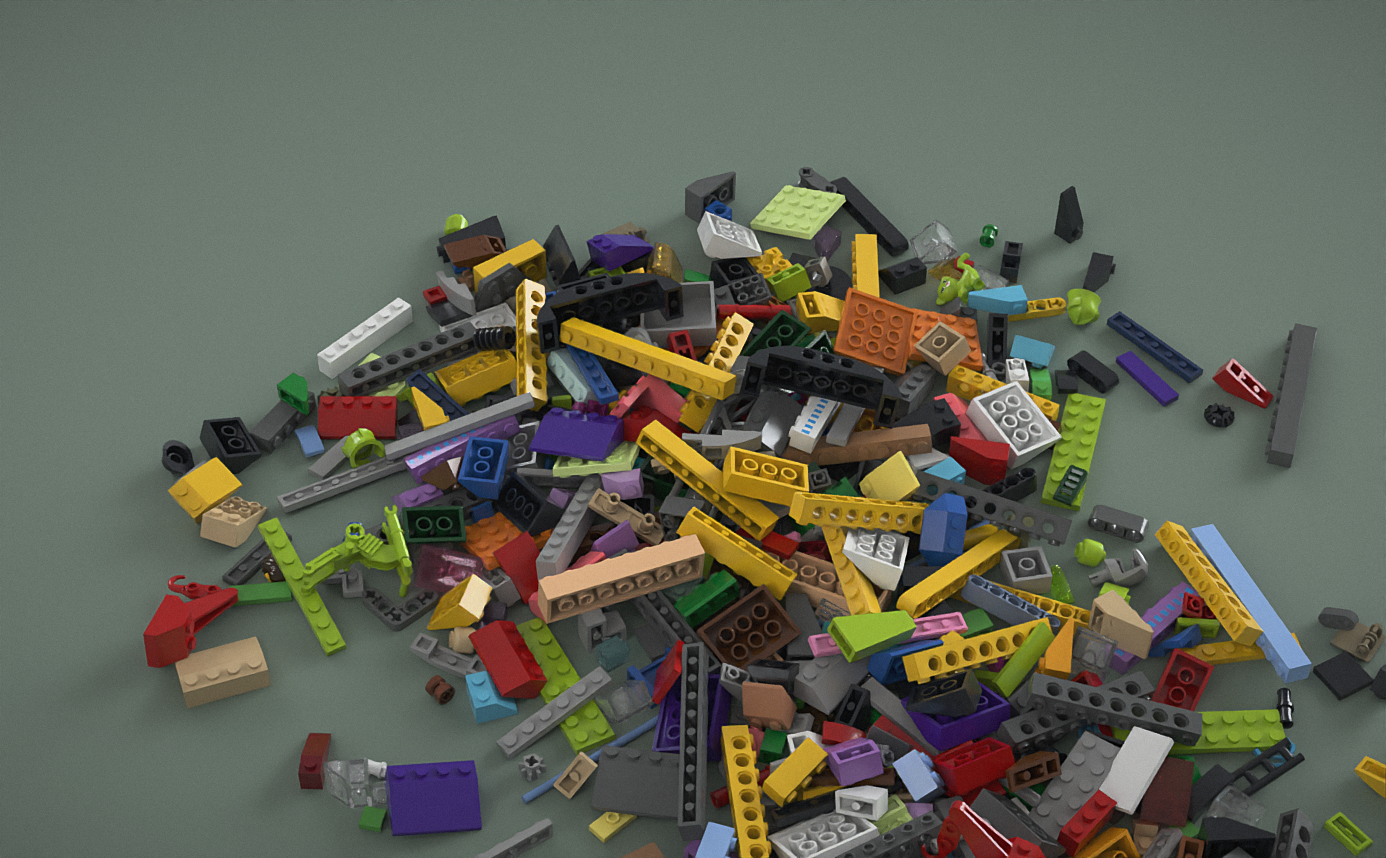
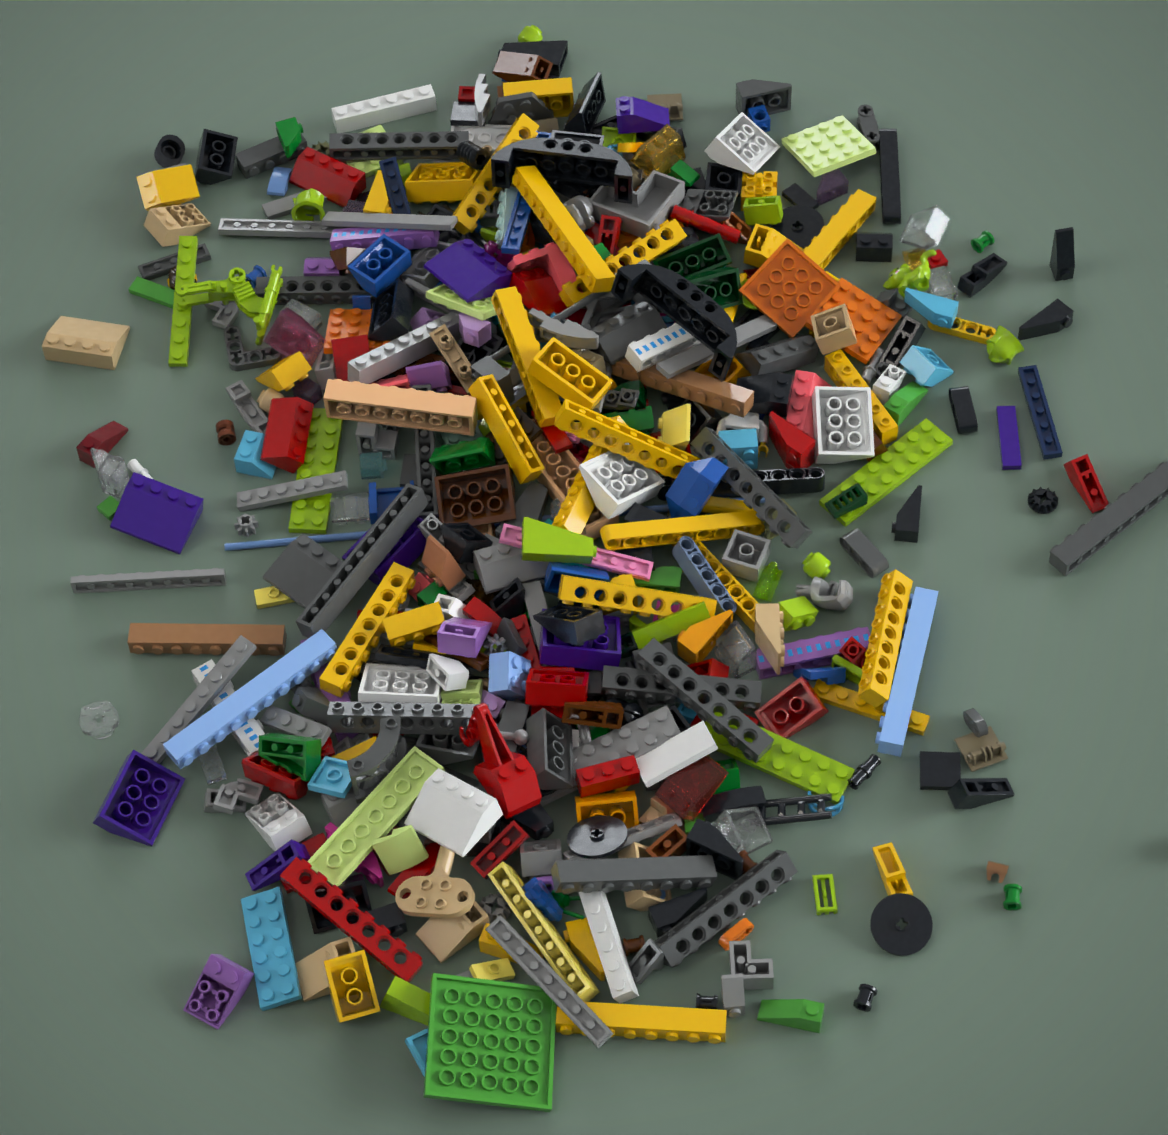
camera: 35 degrees right, 10 degrees up
red slope [143,575,239,668] -> none
dark green slope [399,506,467,544] -> none
tan slope [553,751,598,799] -> none
red tile [652,639,685,704] -> none
dark grey brick [804,256,833,287] -> none
black slope [1055,370,1078,394] -> none
none -> black slope [891,485,922,543]

